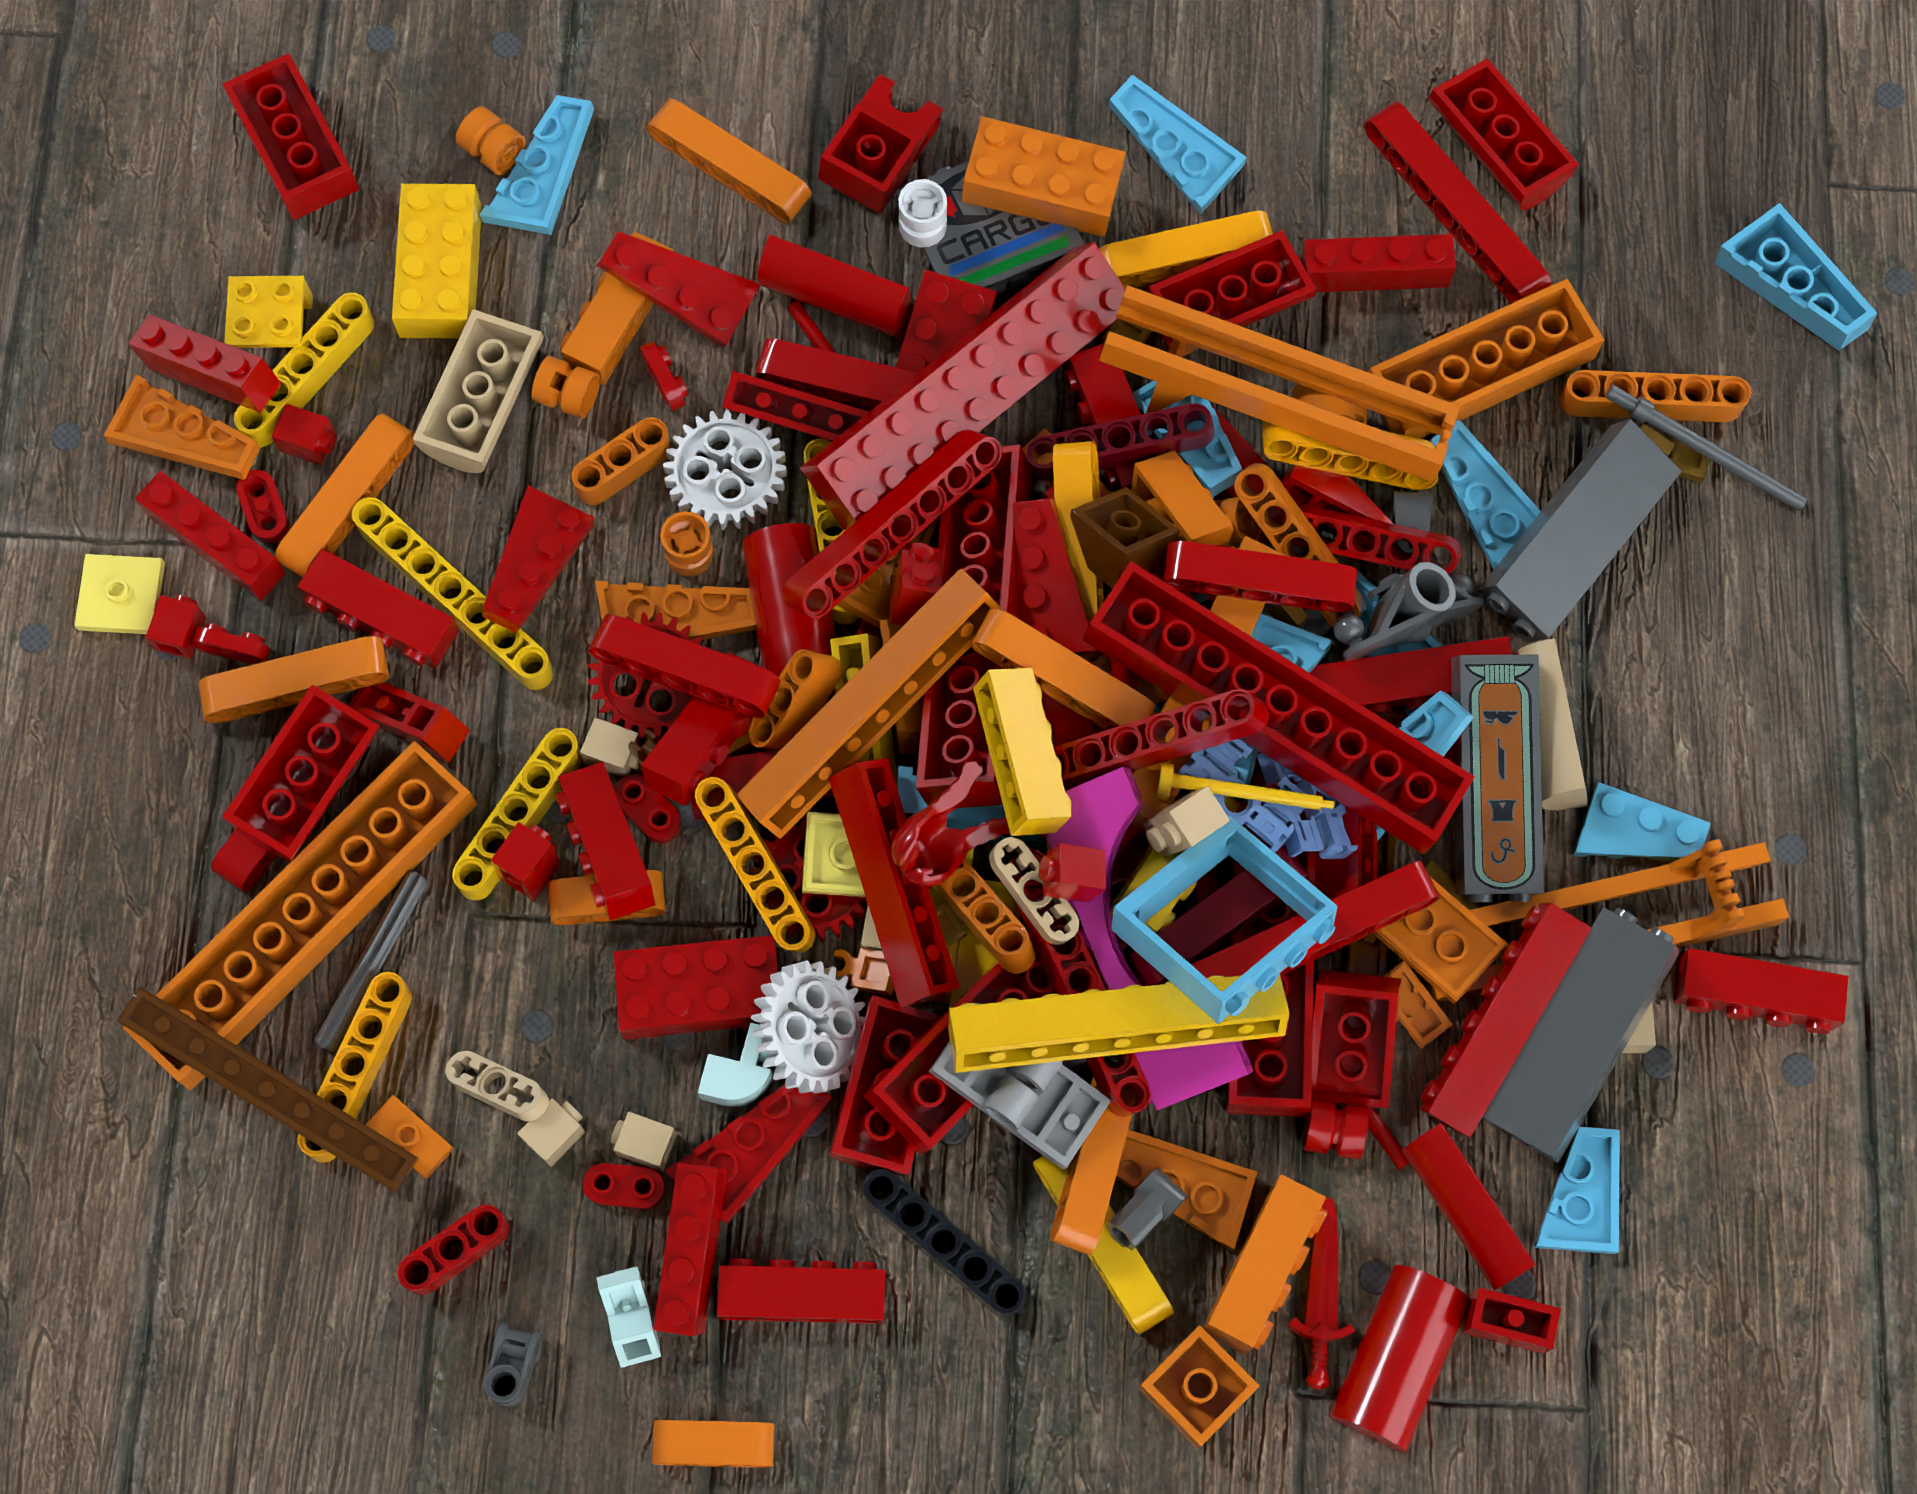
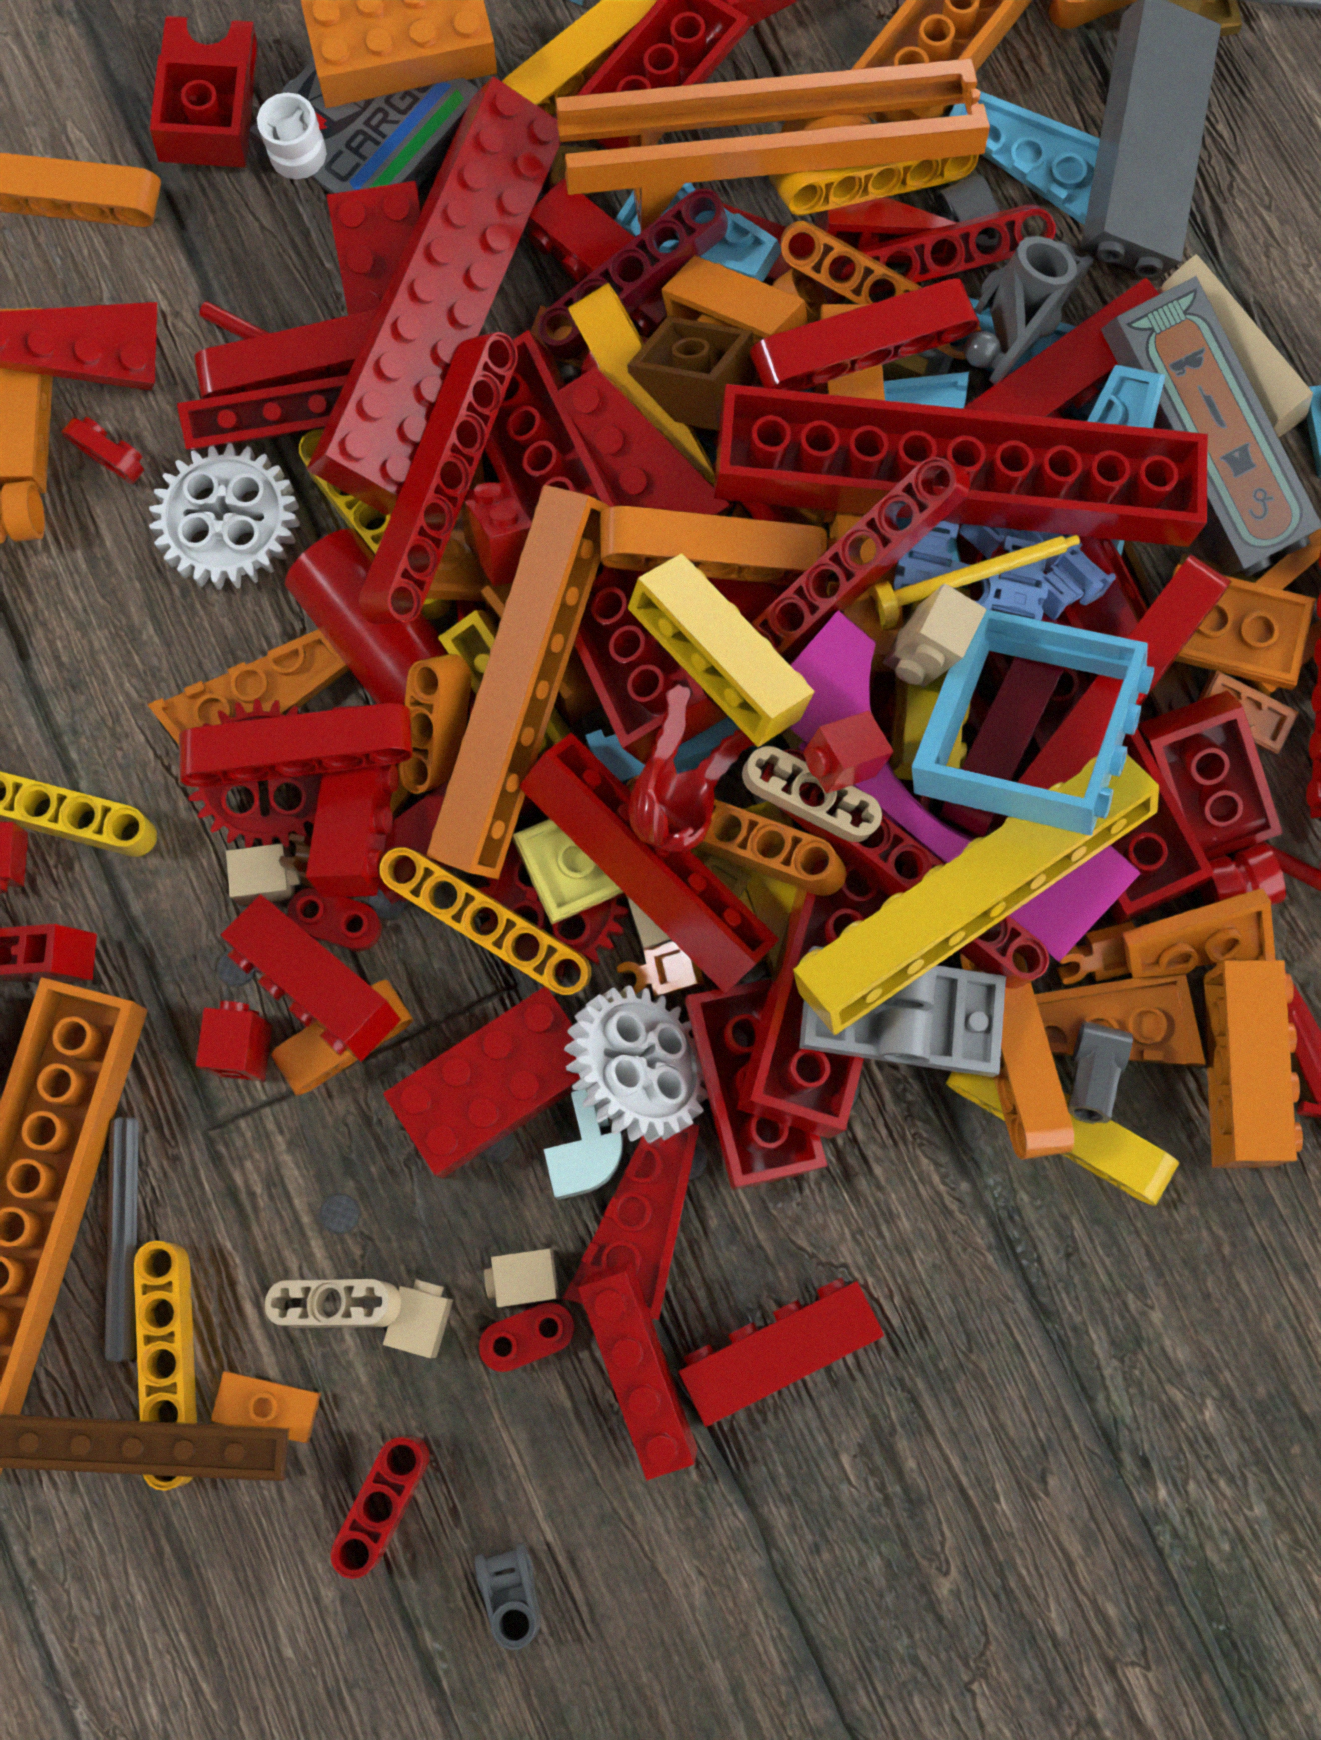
camera: 20 degrees left, 5 degrees up
yellow beam [452,728,582,901] -> none
red wing [483,485,594,633] -> none
orange beam [571,417,671,505] -> none
light aqua brick [597,1267,661,1368] -> none
orange beam [651,1420,775,1468] -> none
orange wheel [660,511,714,577] -> none
red brick [757,234,915,338] -> none
black beam [863,1169,1025,1319] -> none
orange brick [1138,1325,1260,1449] -> none
none -> orange plate [1057,921,1136,984]
none -> orange wing [1122,888,1276,978]

